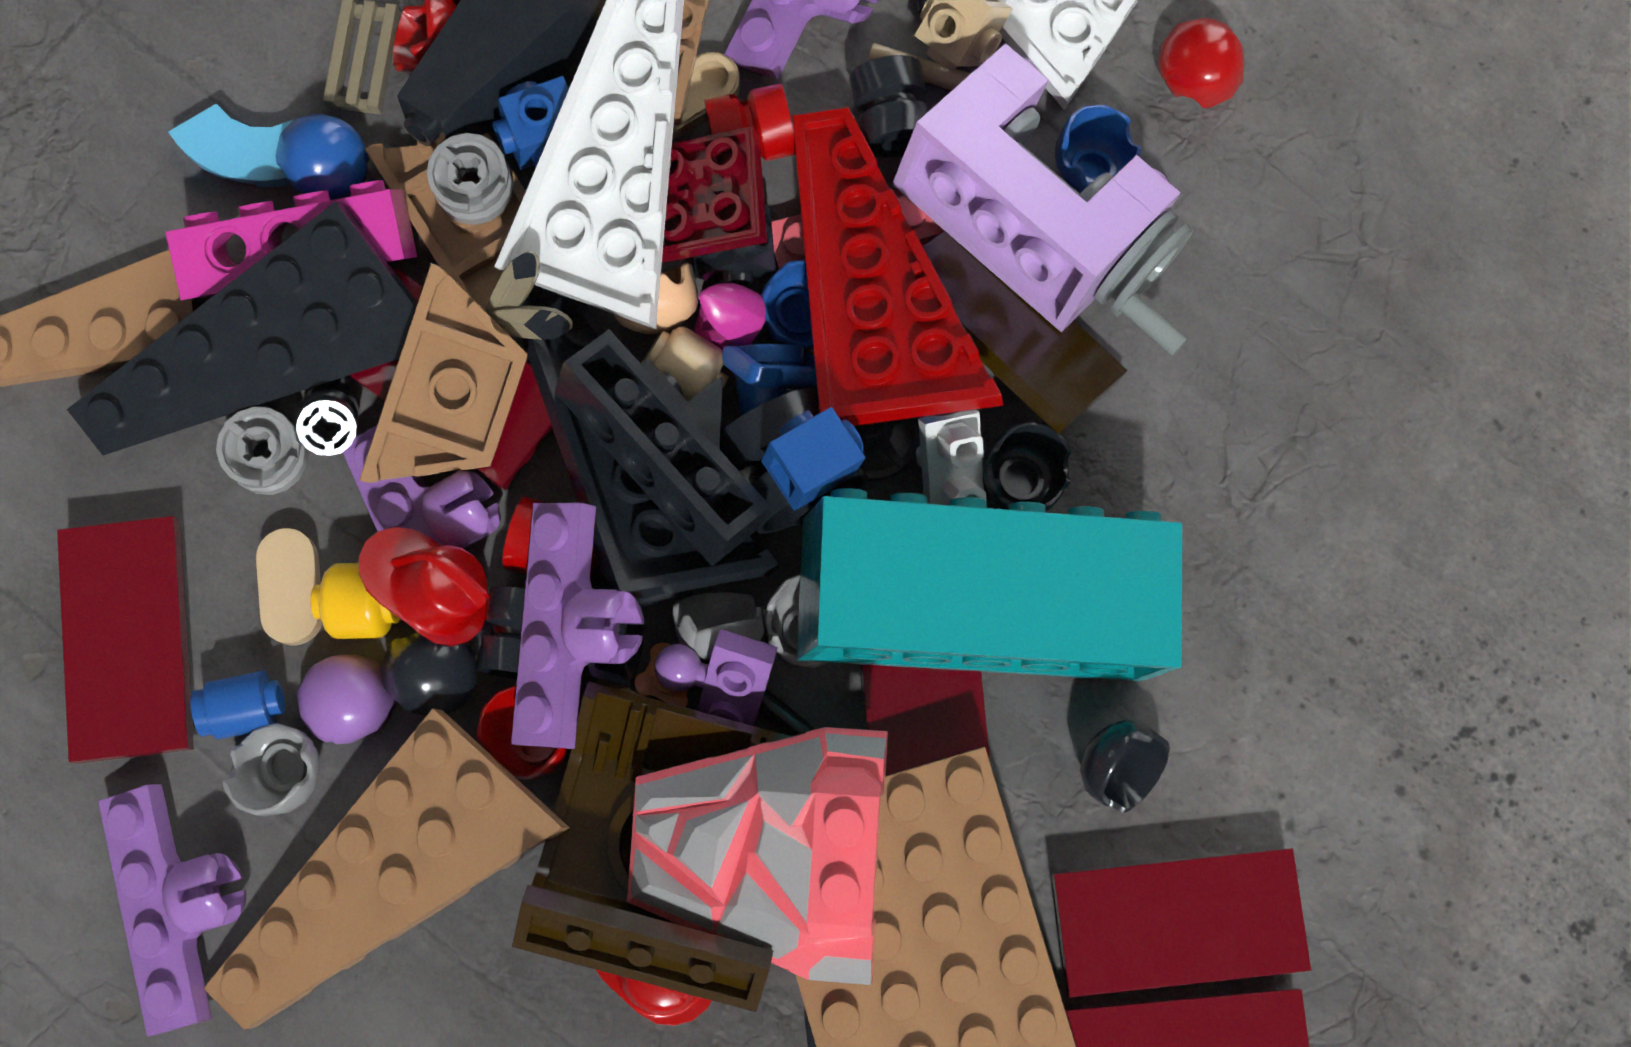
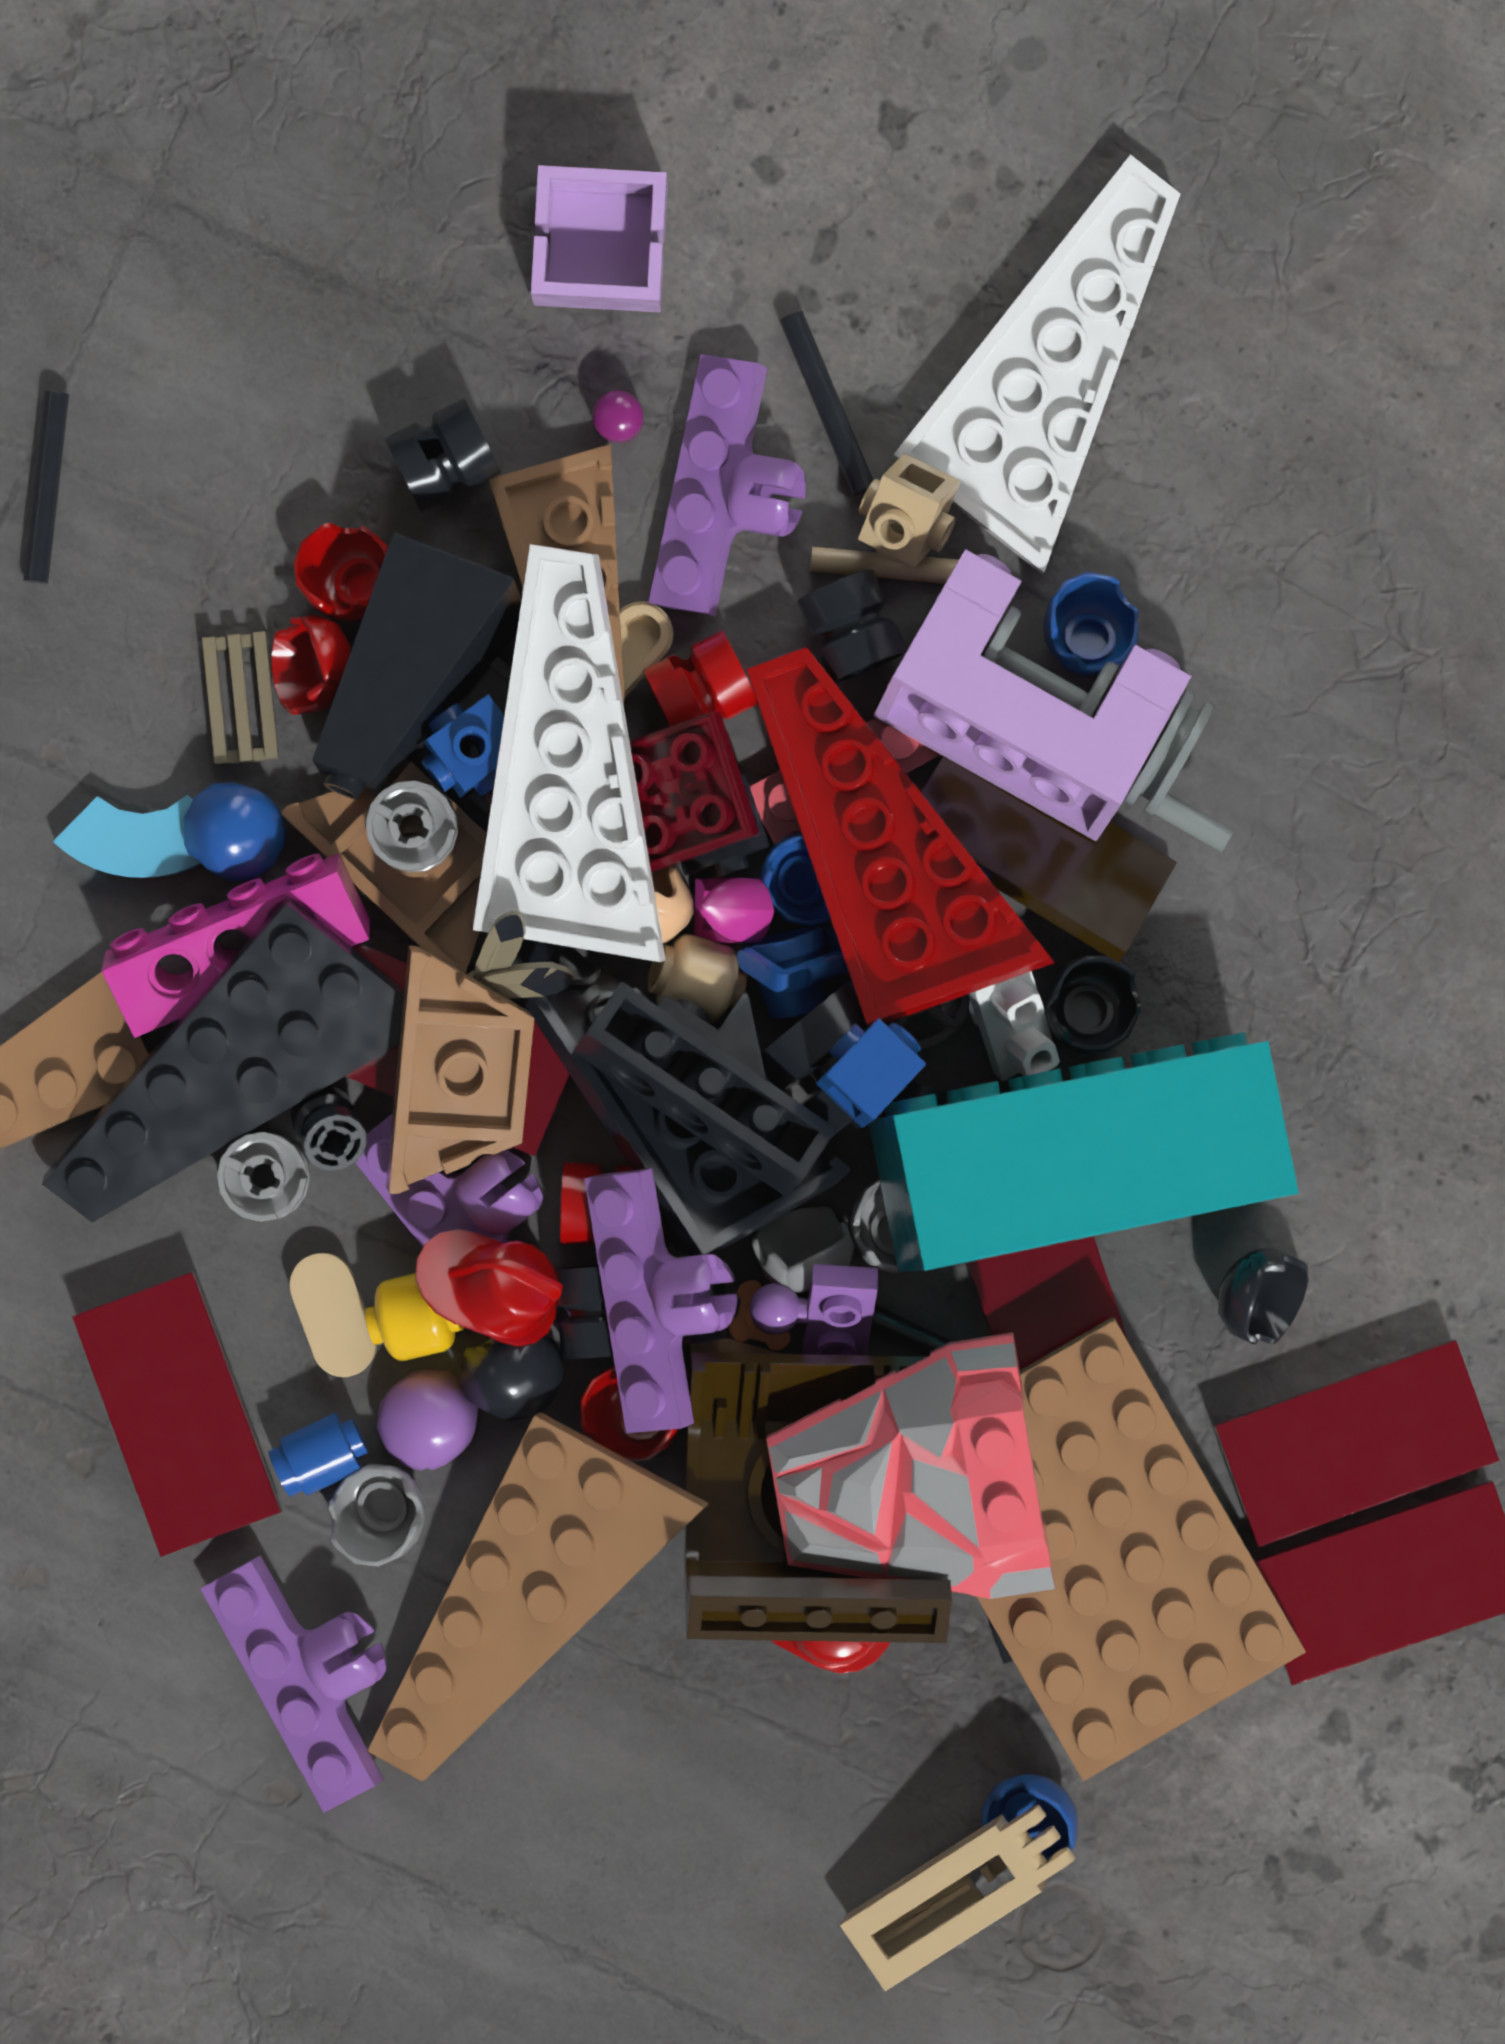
camera: 15 degrees left, 10 degrees up
red hair [1158,18,1245,108] -> none

